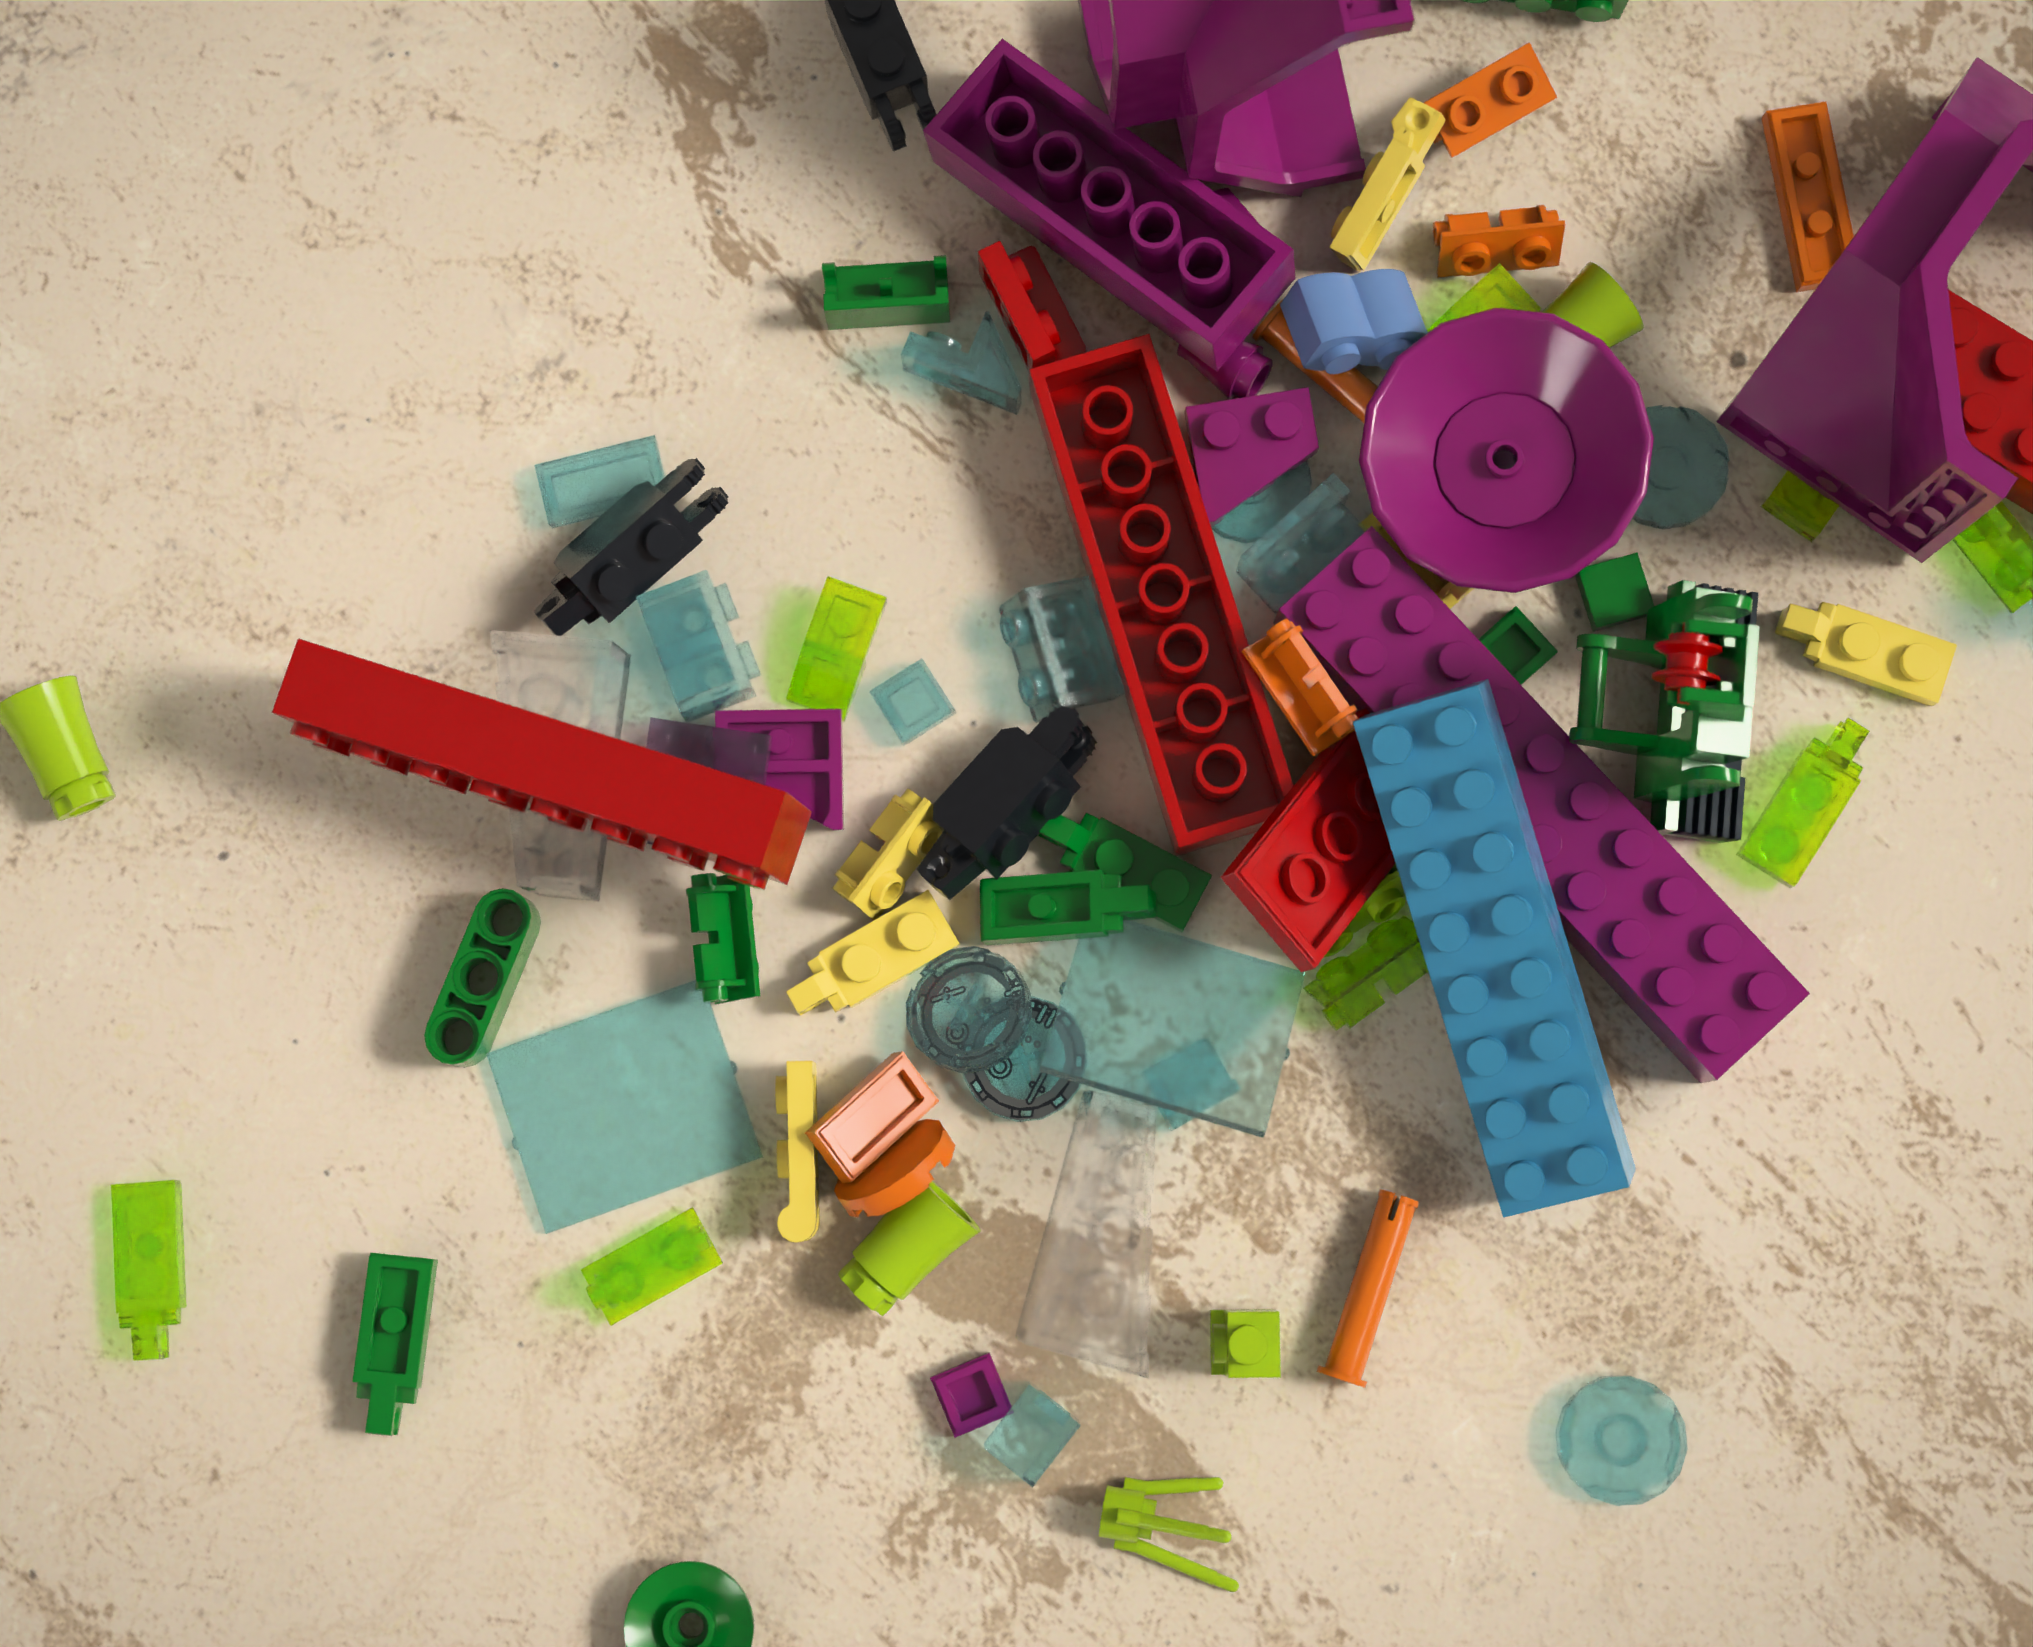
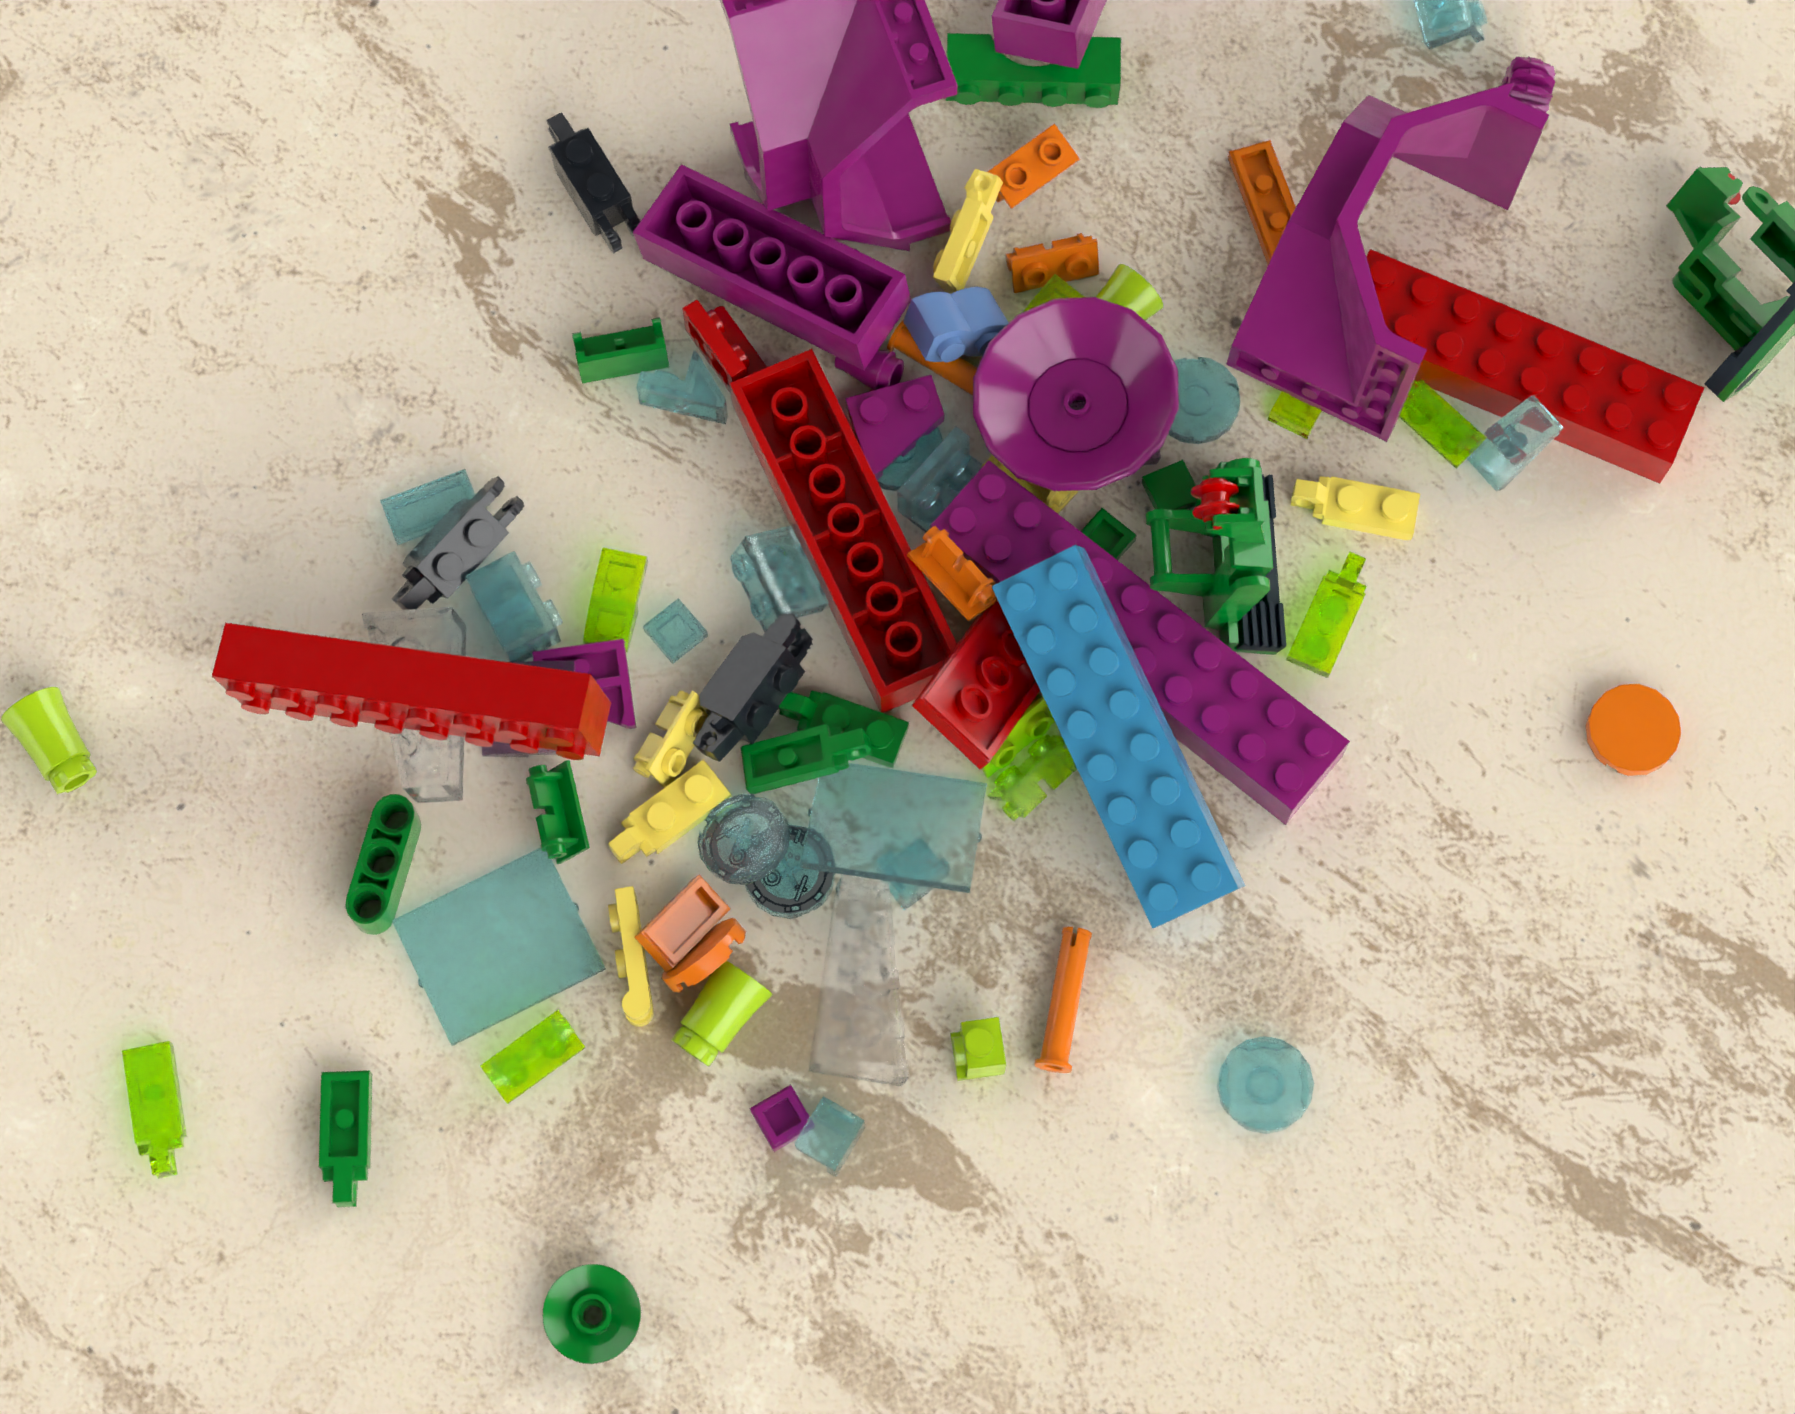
camera: 10 degrees left, 10 degrees down
lime plant [1099,1477,1239,1592] -> none

